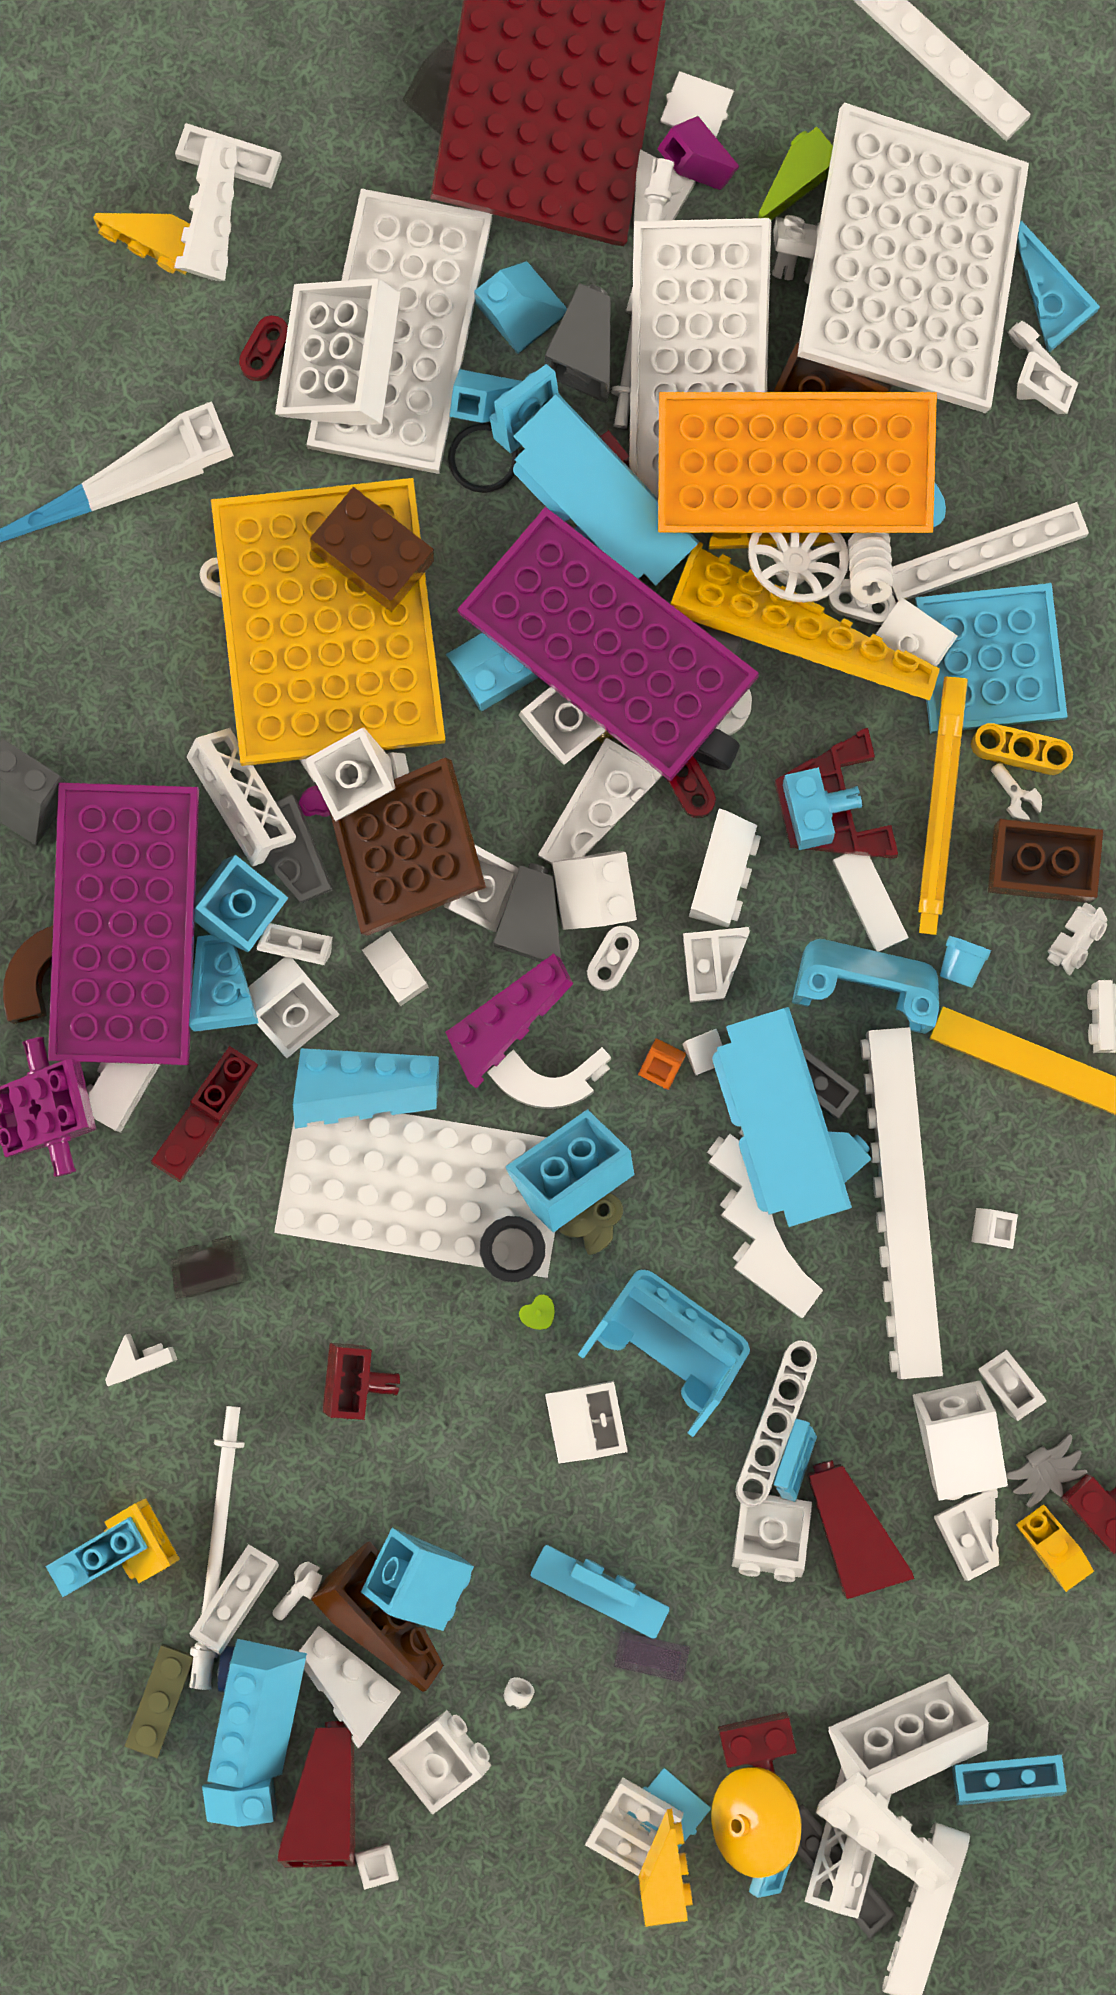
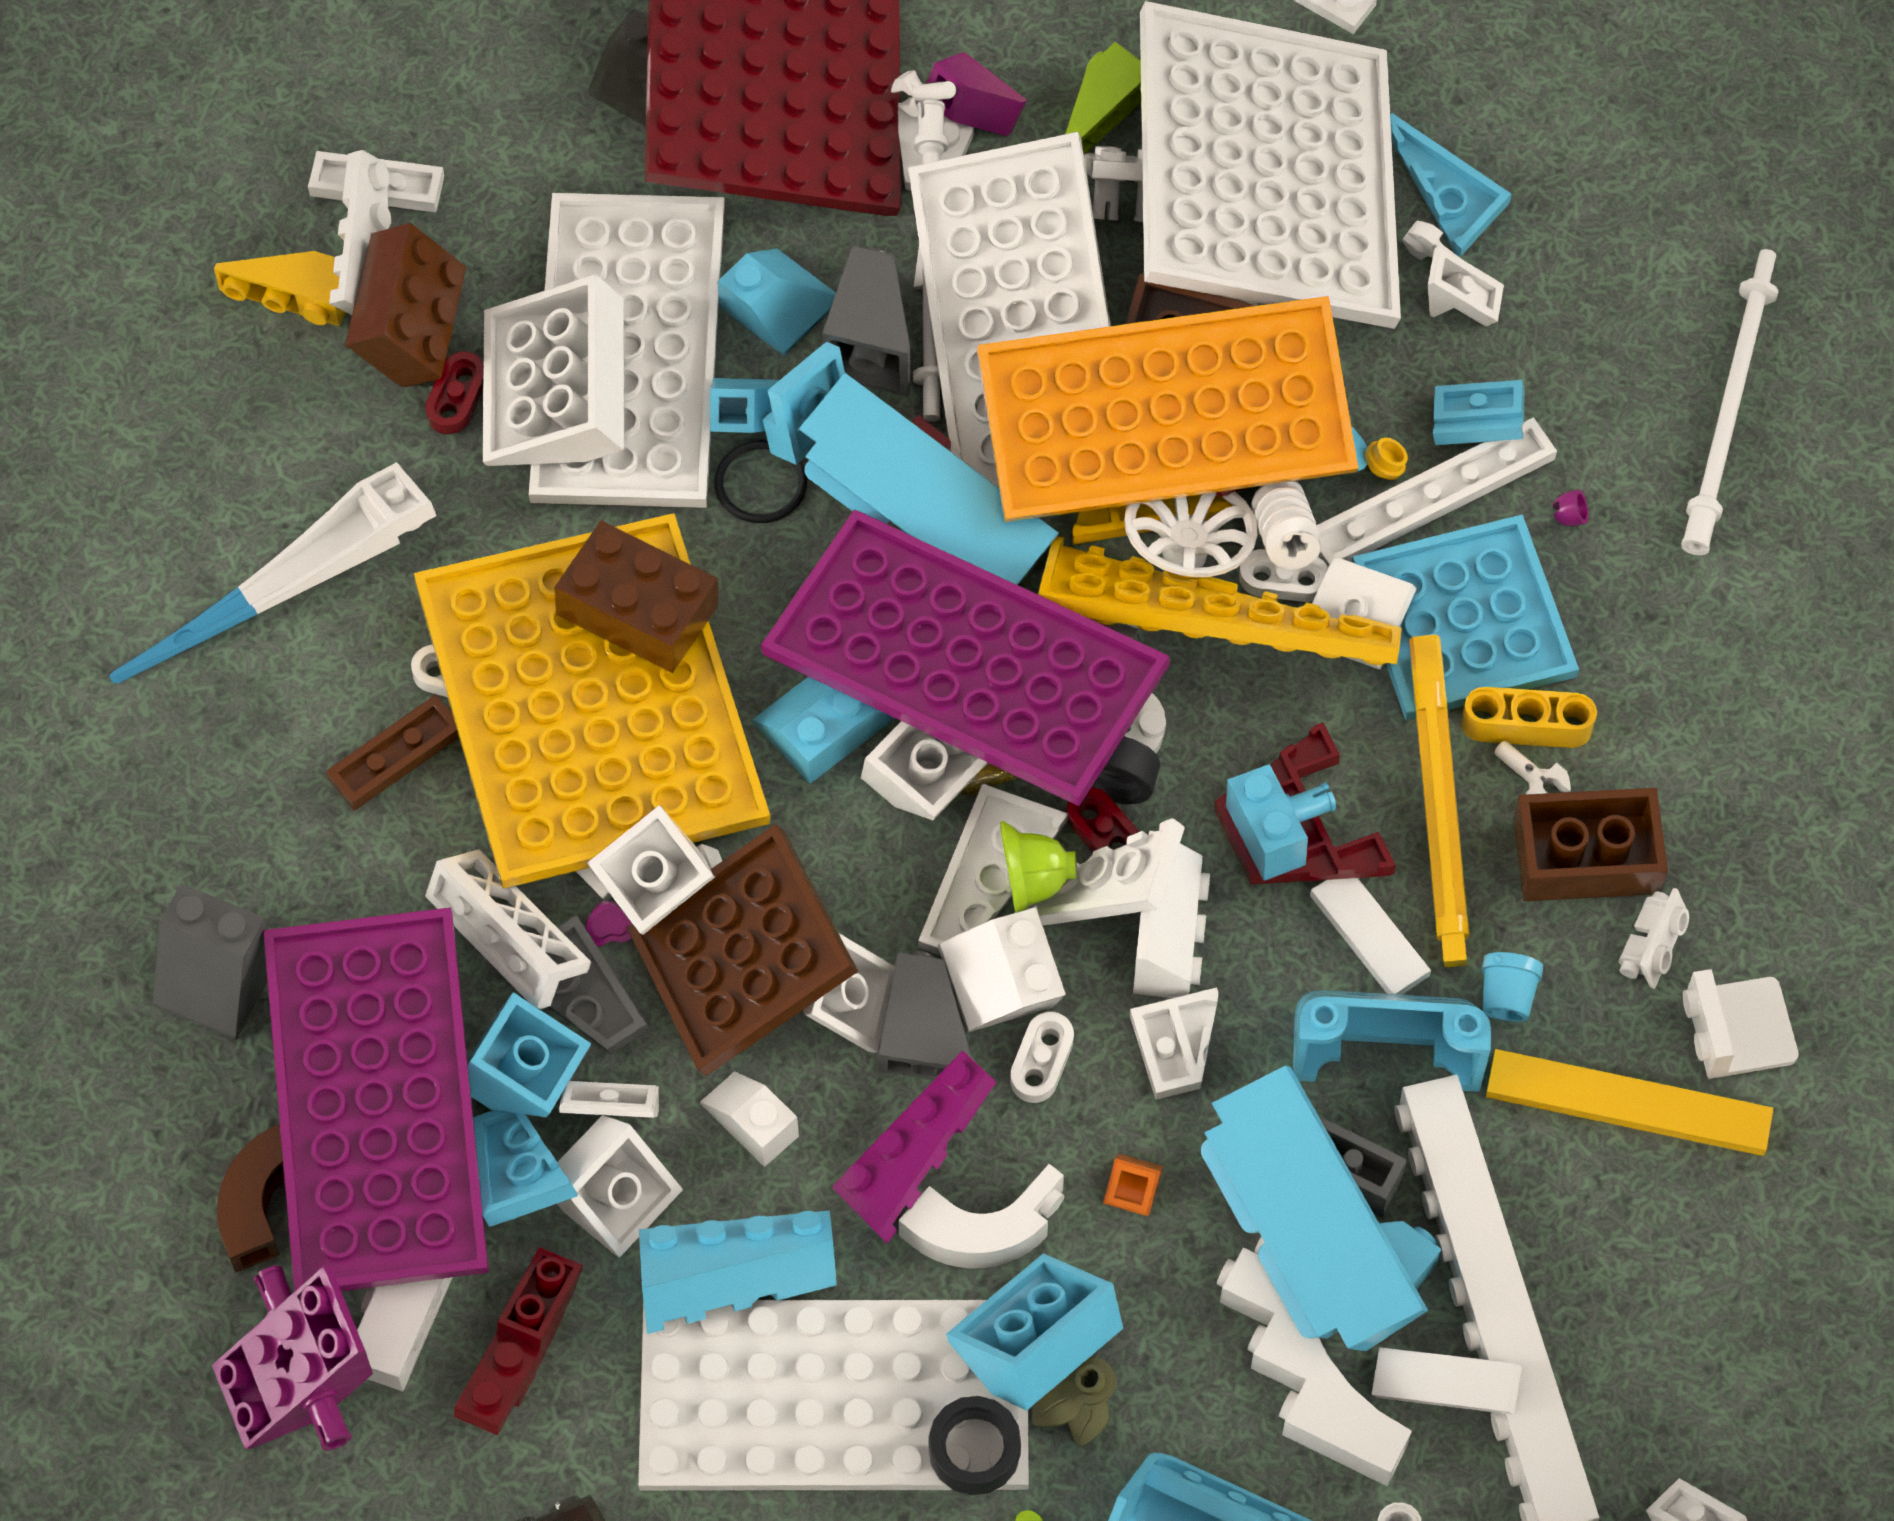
camera: 15 degrees left, 20 degrees down
white piece [660,71,734,137] -> none
white slope [682,1029,722,1076] -> none
white slope [972,1208,1018,1249] -> none
none -> reddish brown plate [325,694,459,811]
none -> reddish brown brick [345,223,466,387]
none -> white bar [891,70,956,117]
none -> lime hat [1000,821,1077,913]
none -> white wing [1027,818,1185,926]
none -> yellow plate [1364,438,1408,480]
none -> white tile [1371,1347,1521,1415]
none -> medium azure plate [1433,380,1525,445]
none -> magenta hinge [1553,489,1589,527]

